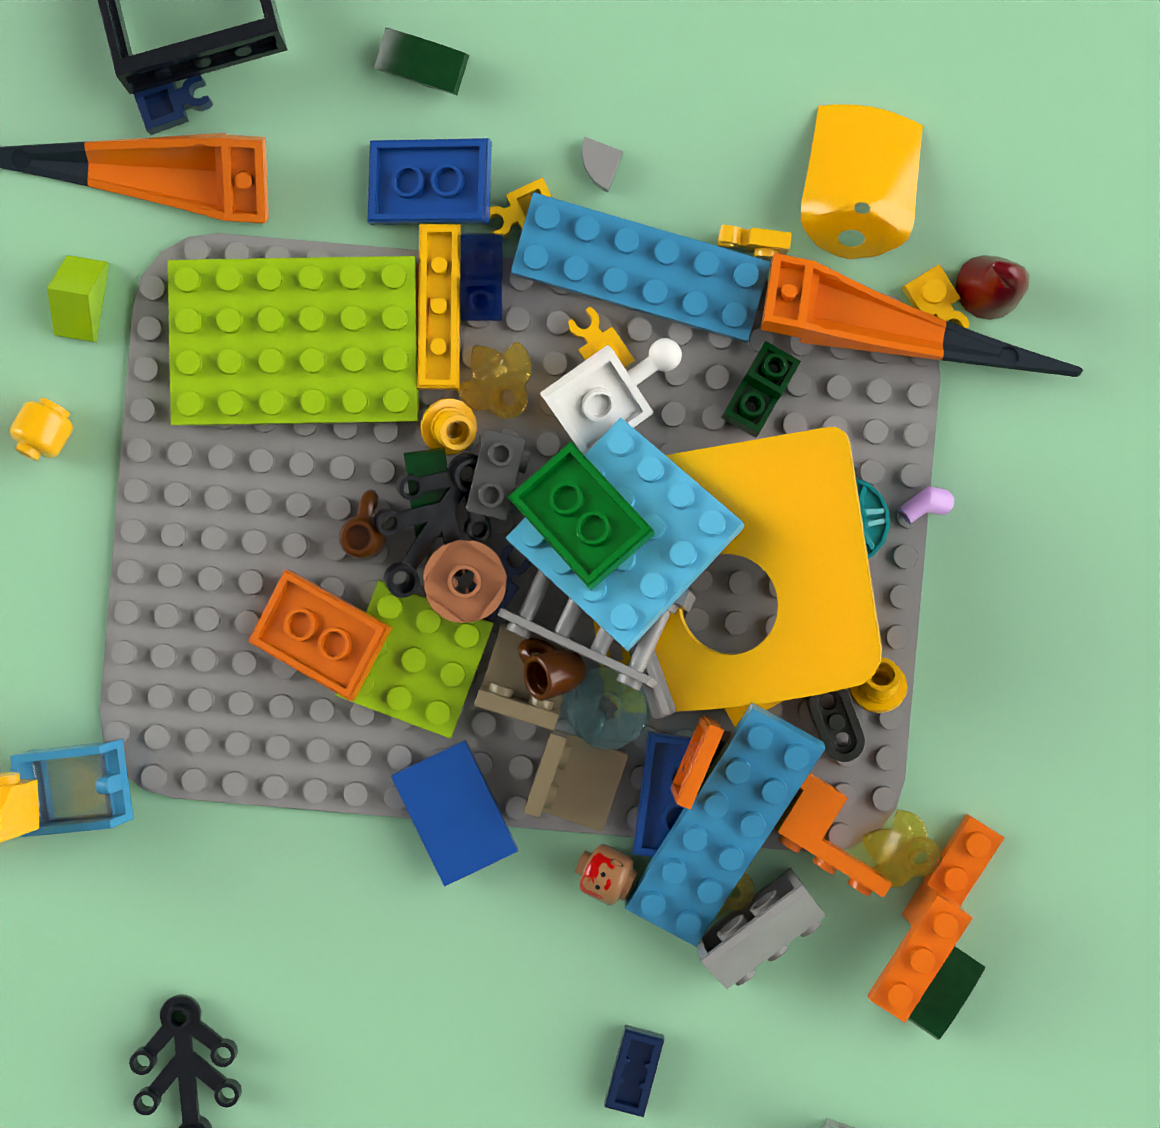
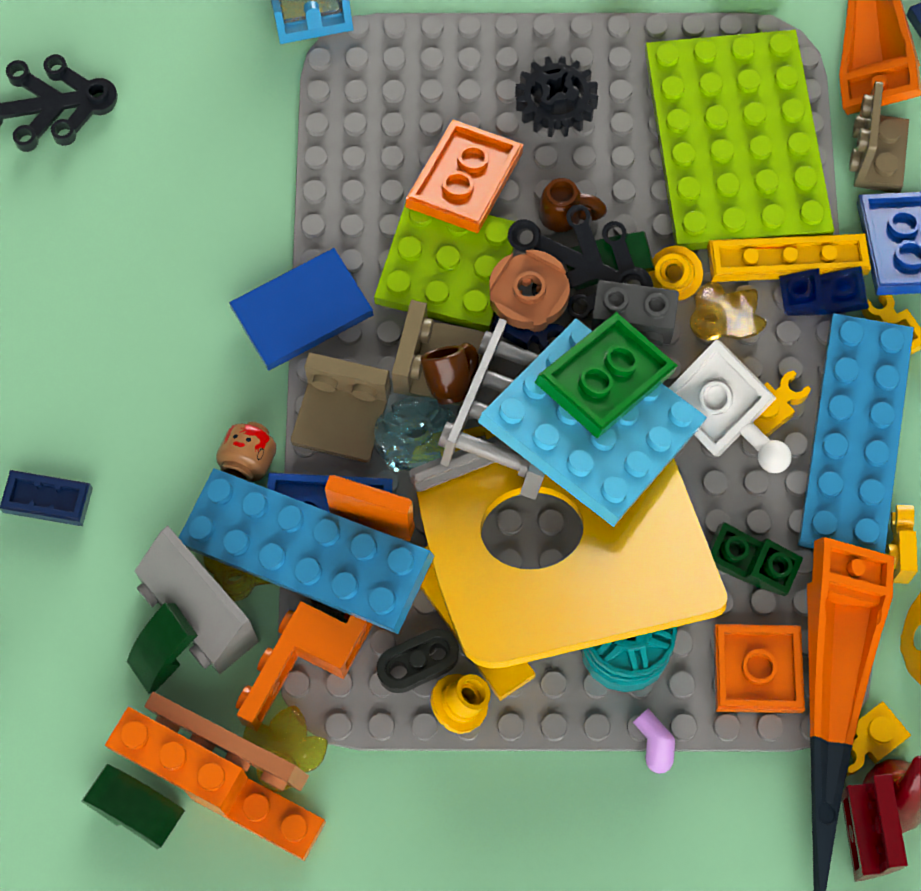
camera: 80 degrees right, 20 degrees down
none -> dark green slope [127,603,198,694]
none -> nougat plate [144,692,309,791]
none -> black gear [515,56,599,137]
none -> orange tile [714,624,805,713]
none -> dark red slope [841,774,908,882]
none -> dark tan bracket [849,81,909,193]

